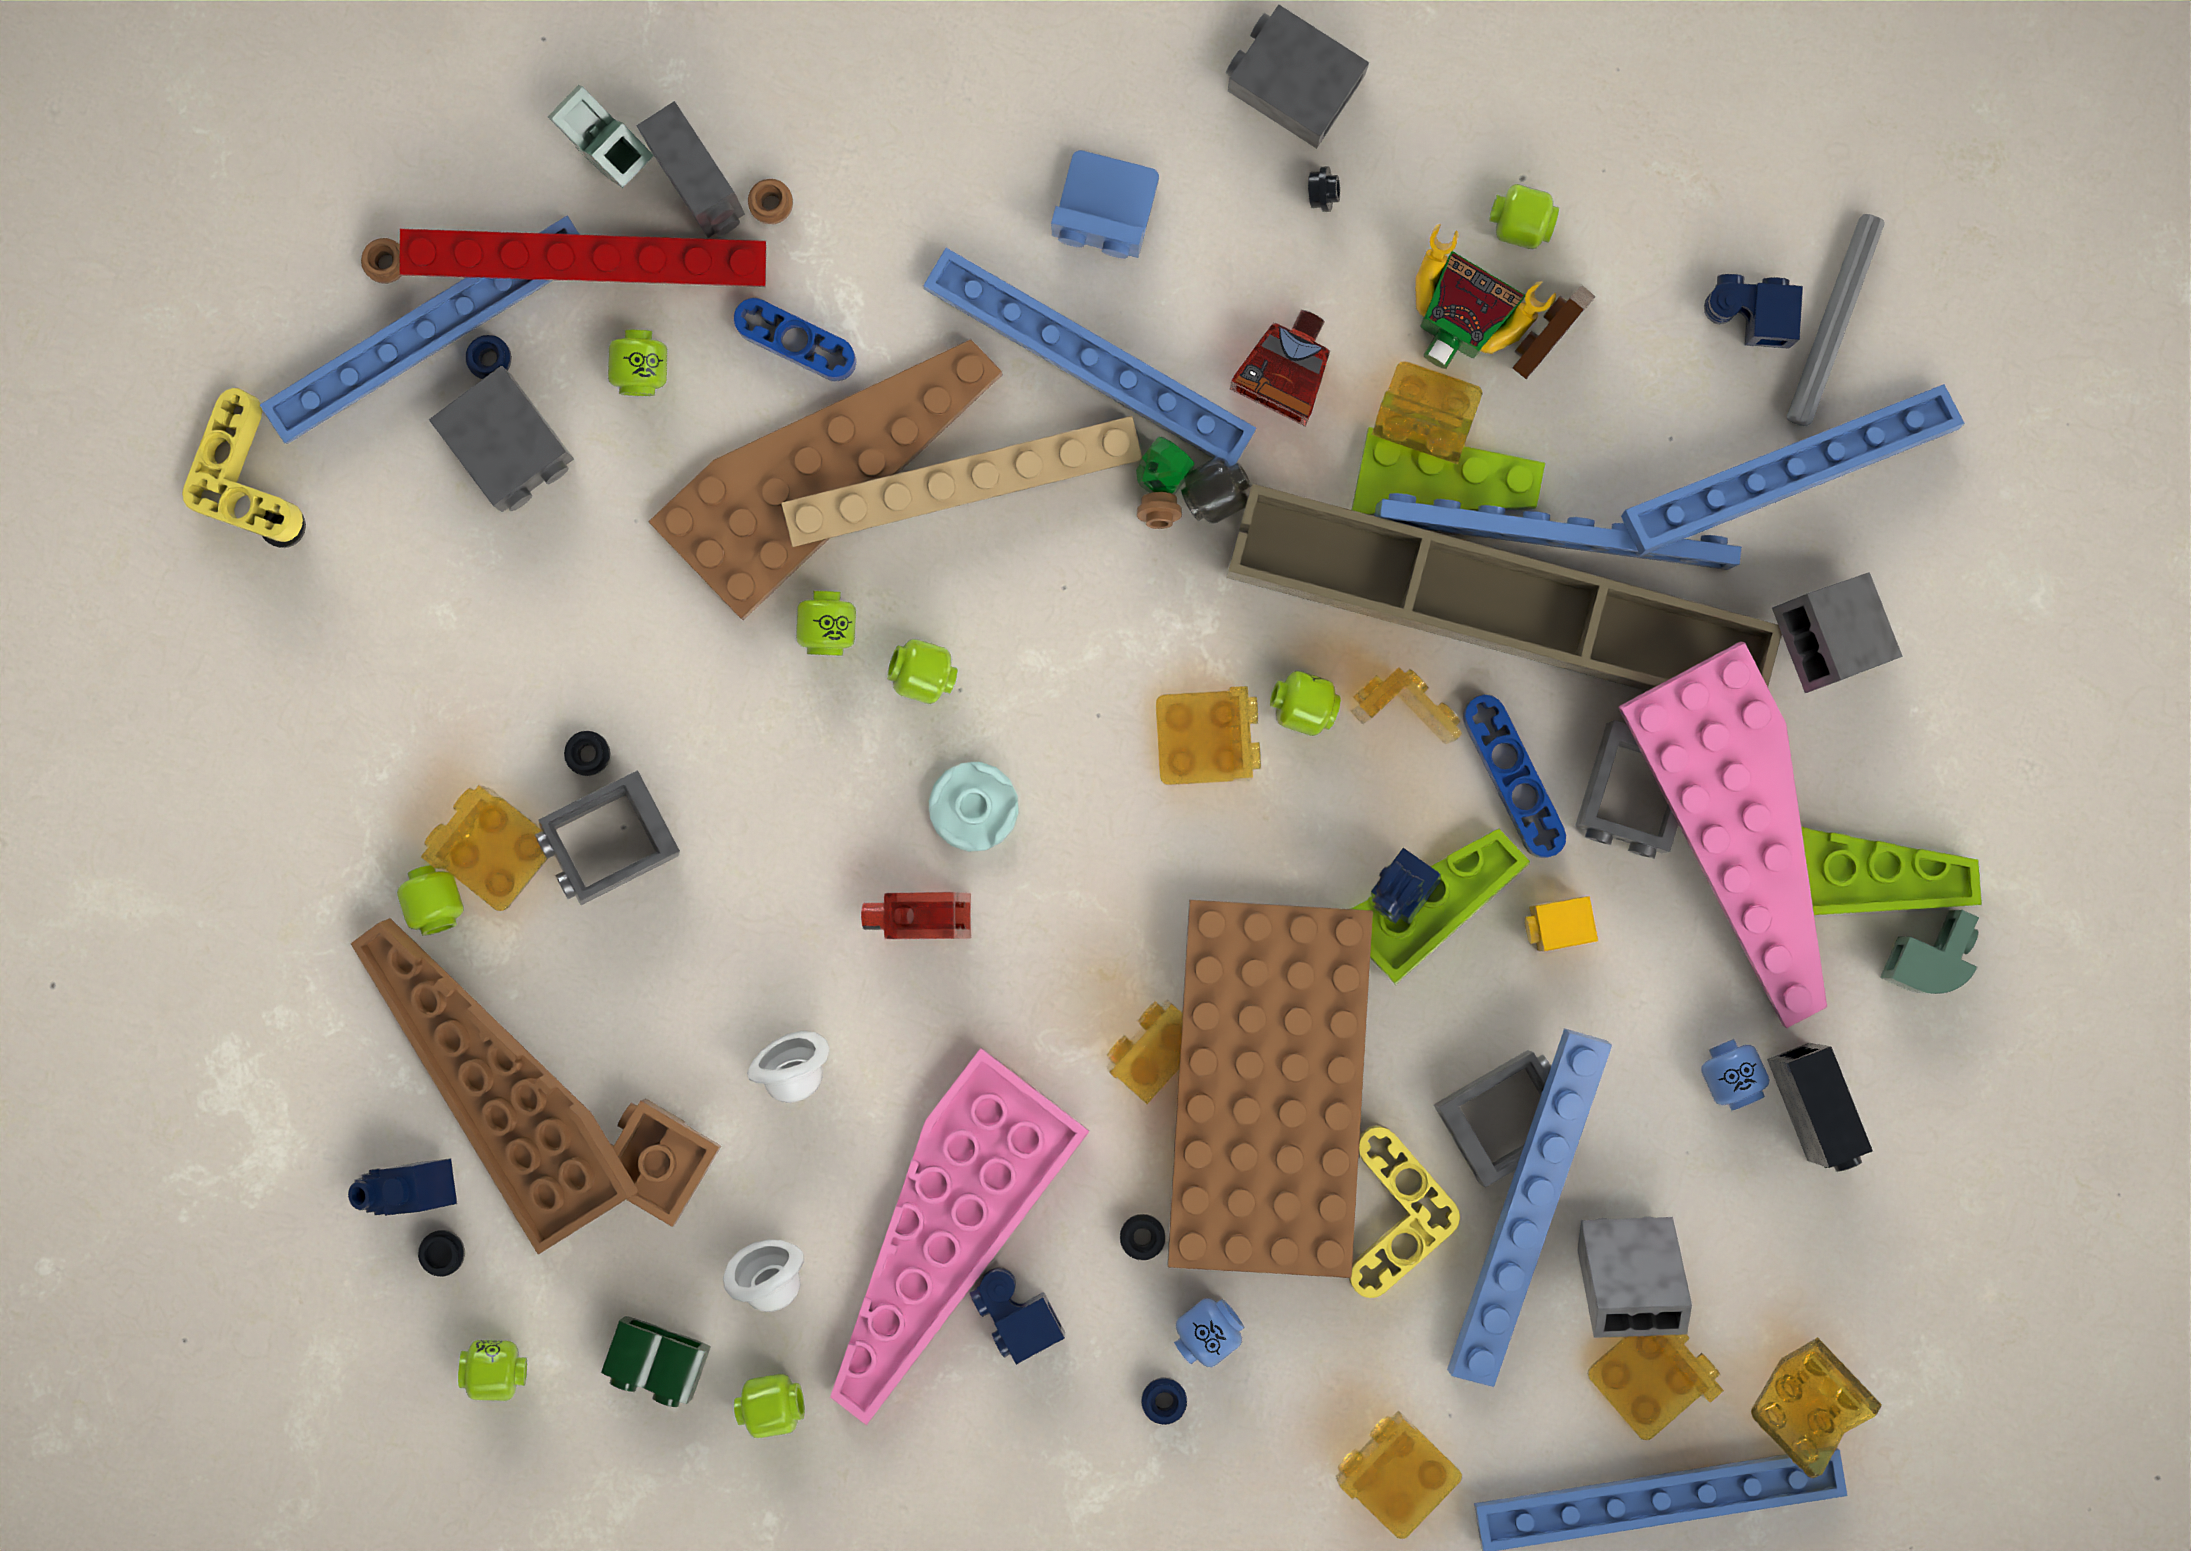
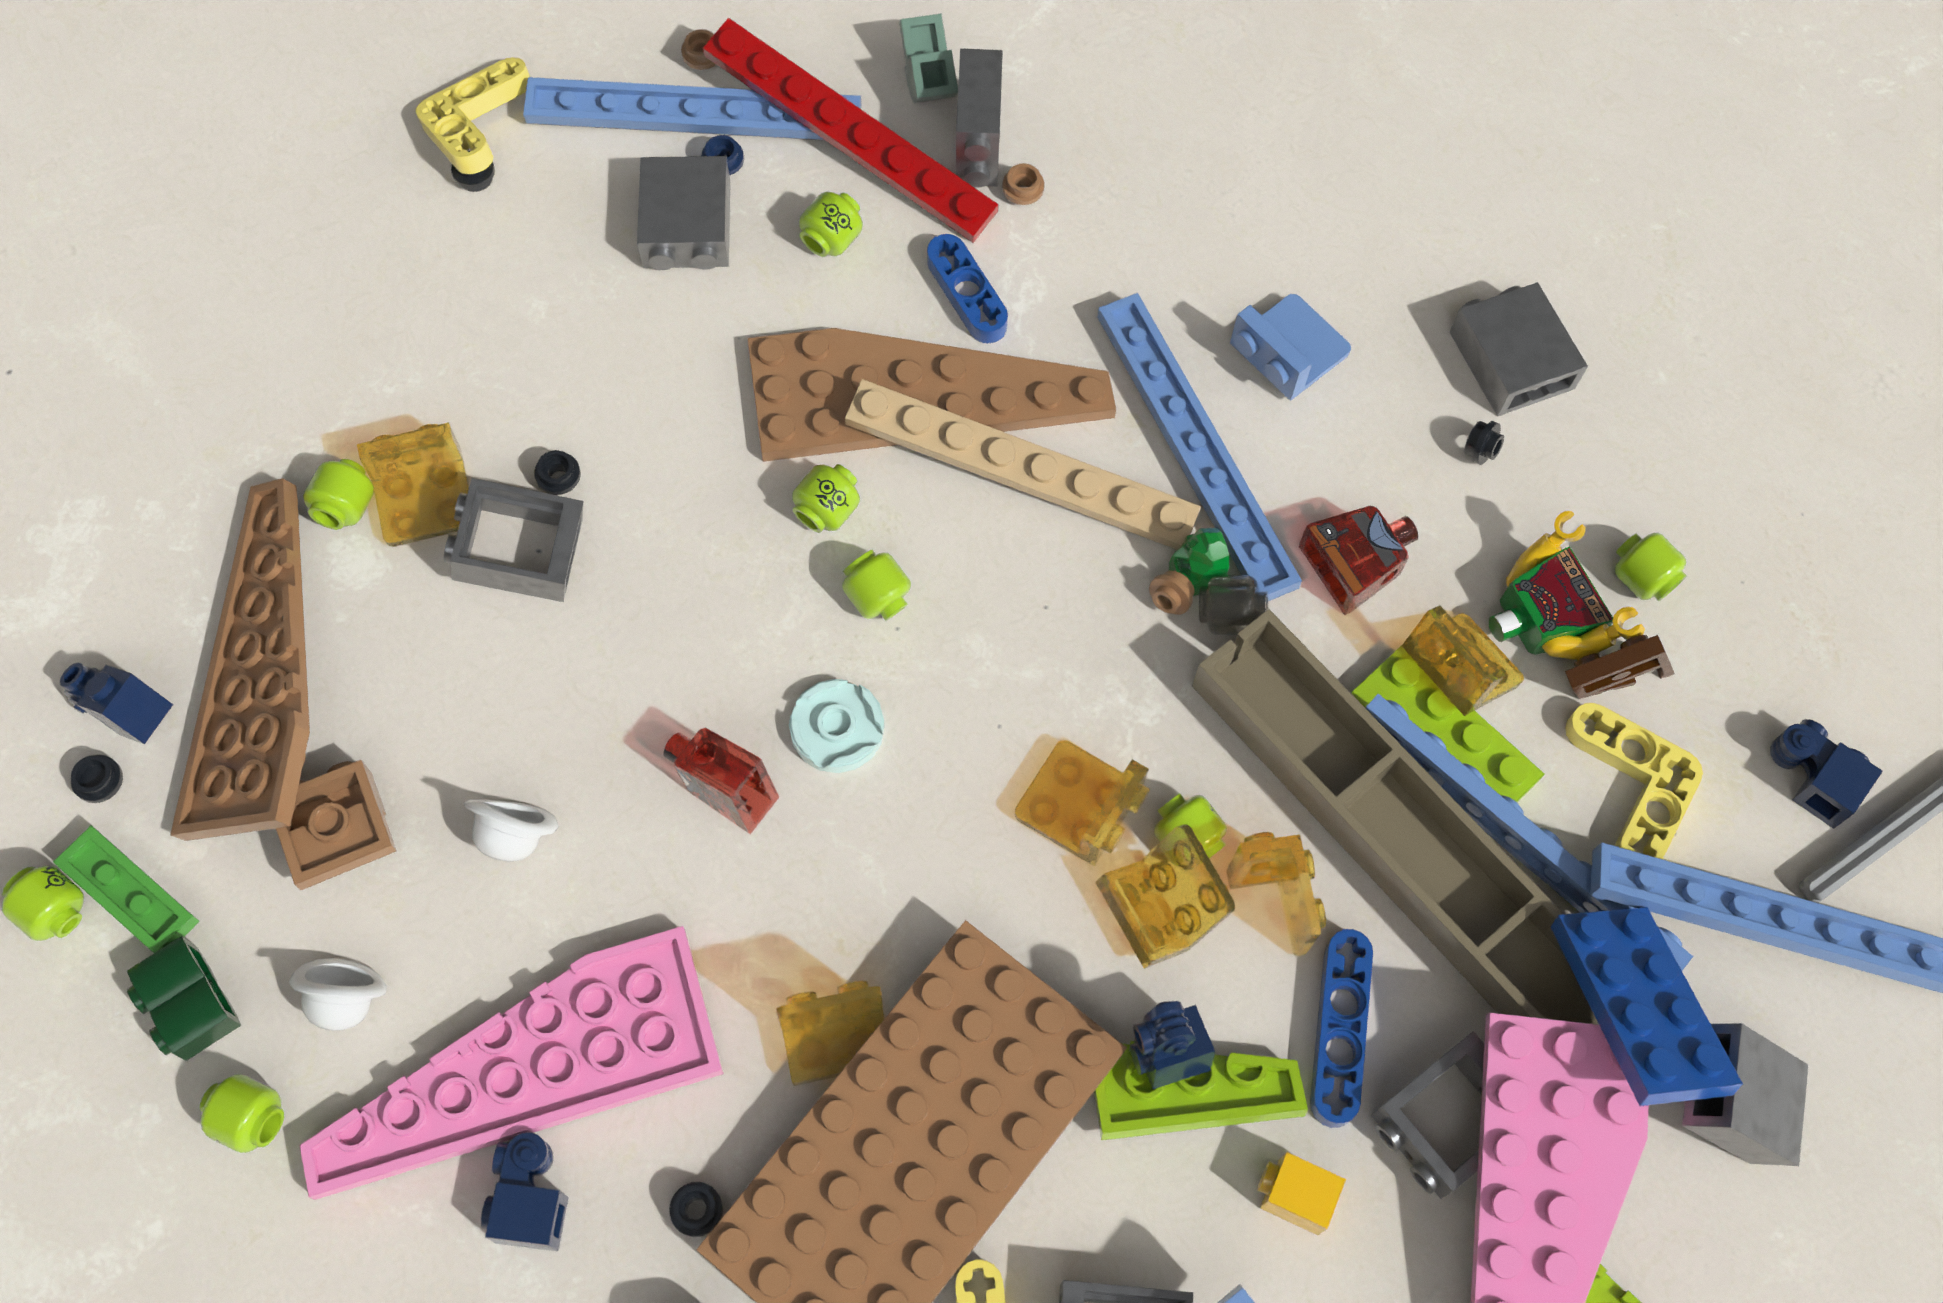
camera: 30 degrees right, 20 degrees down
none -> bright green plate [53,826,200,953]
none -> clear yellow bracket [1095,824,1235,969]
none -> blue plate [1551,907,1743,1106]
none -> light yellow beam [1565,703,1703,859]

